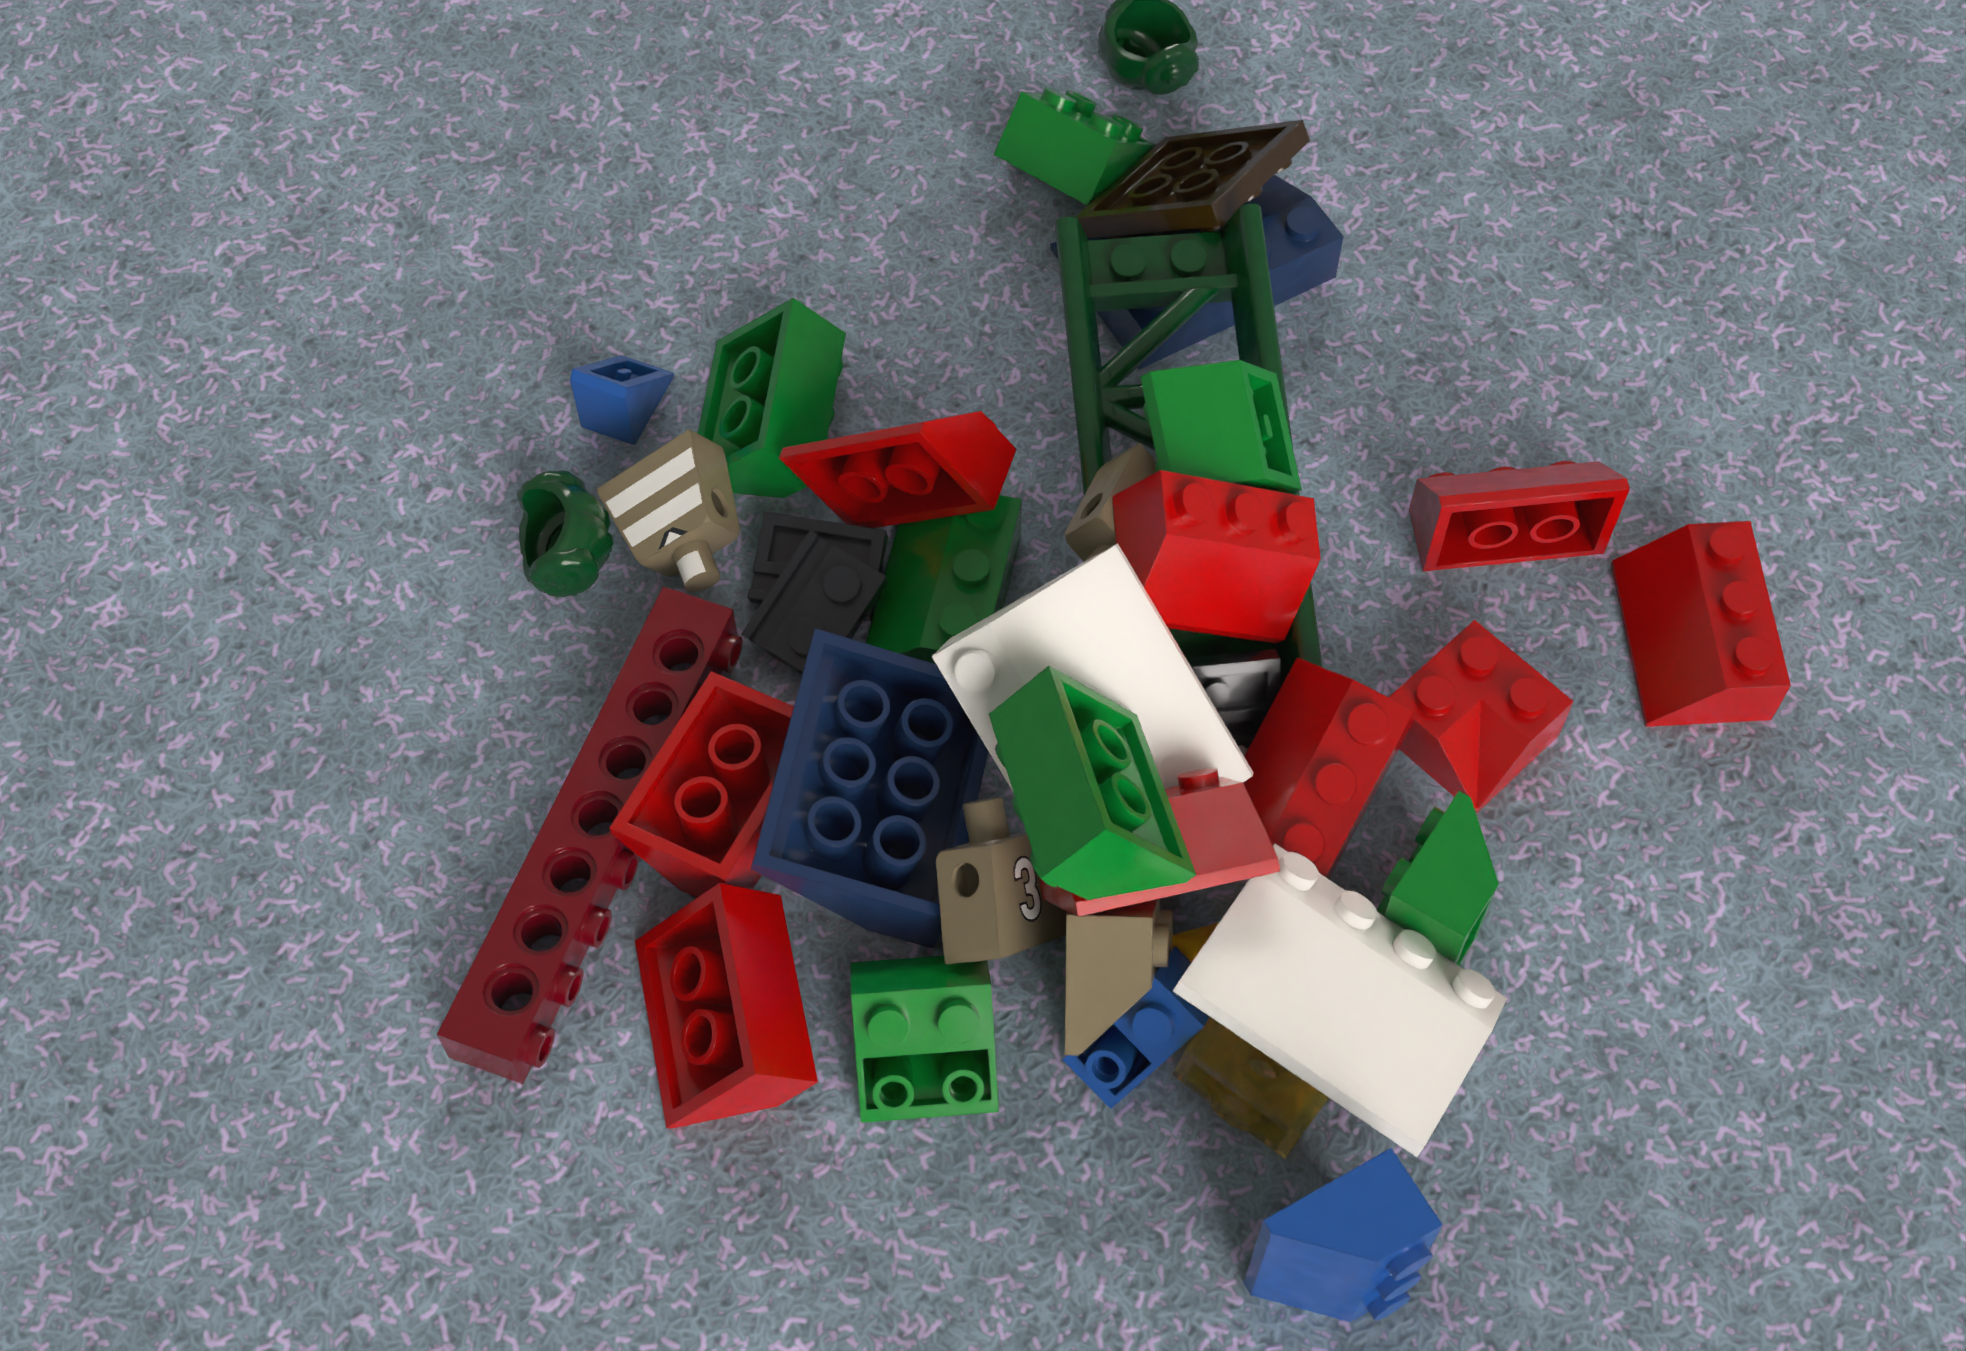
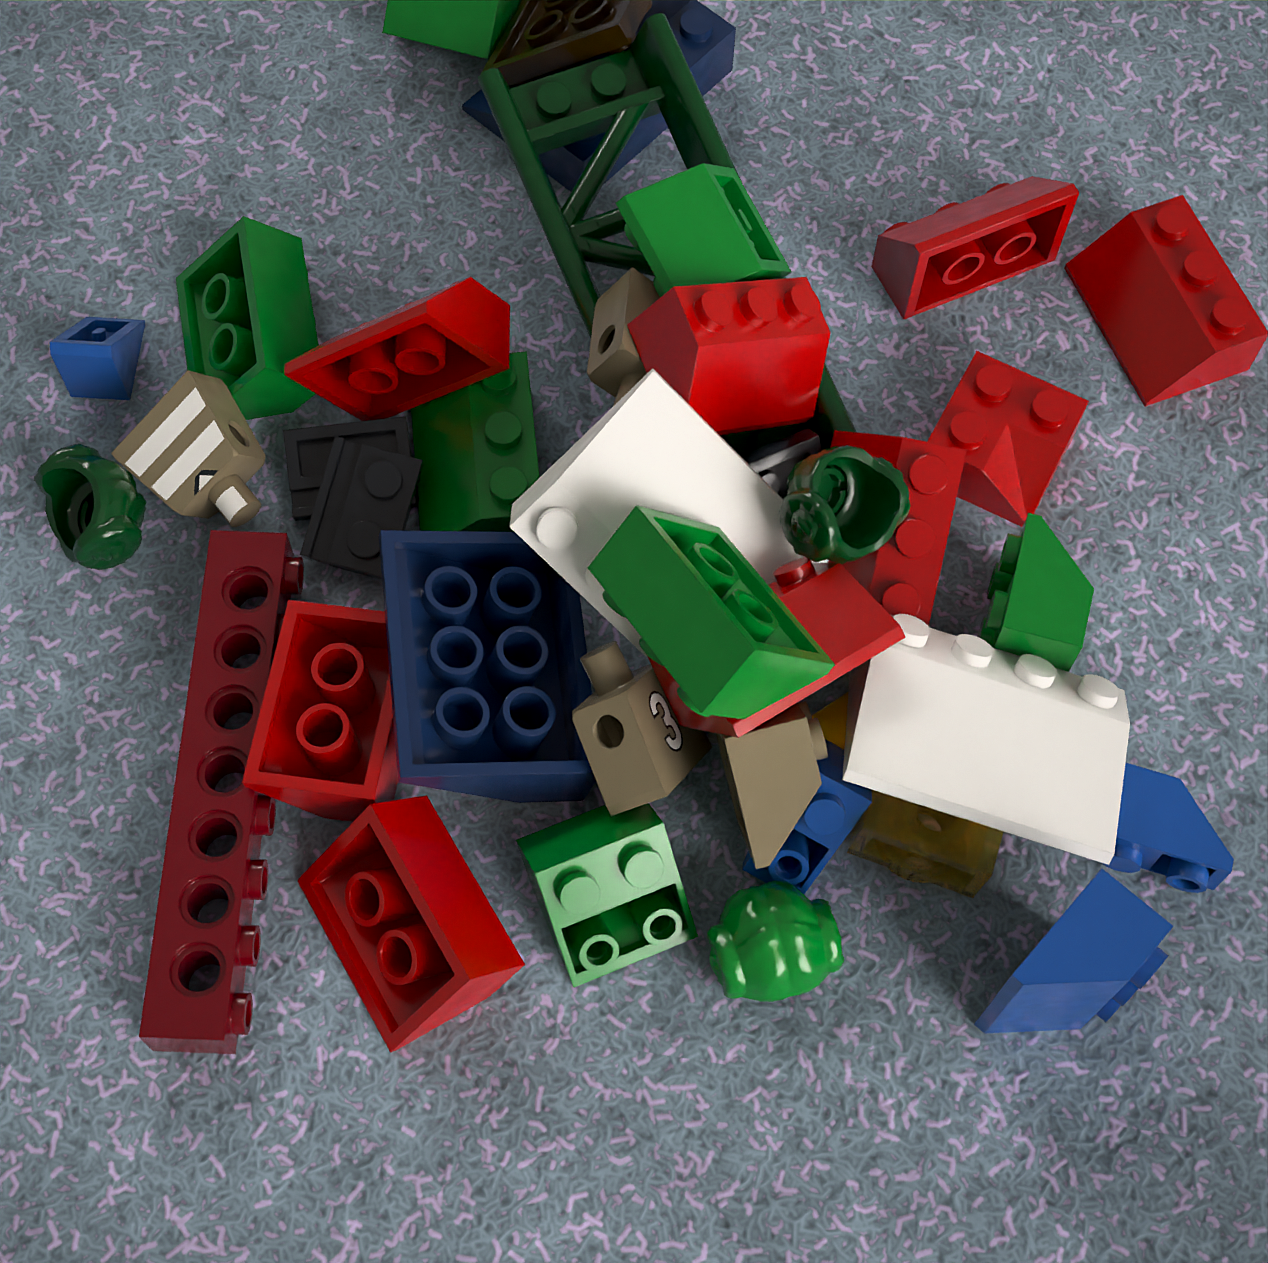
camera: 20 degrees left, 5 degrees up
none -> green hair [707,881,844,1002]
none -> dark green hair [779,445,911,564]
none -> blue slope [1102,762,1234,893]

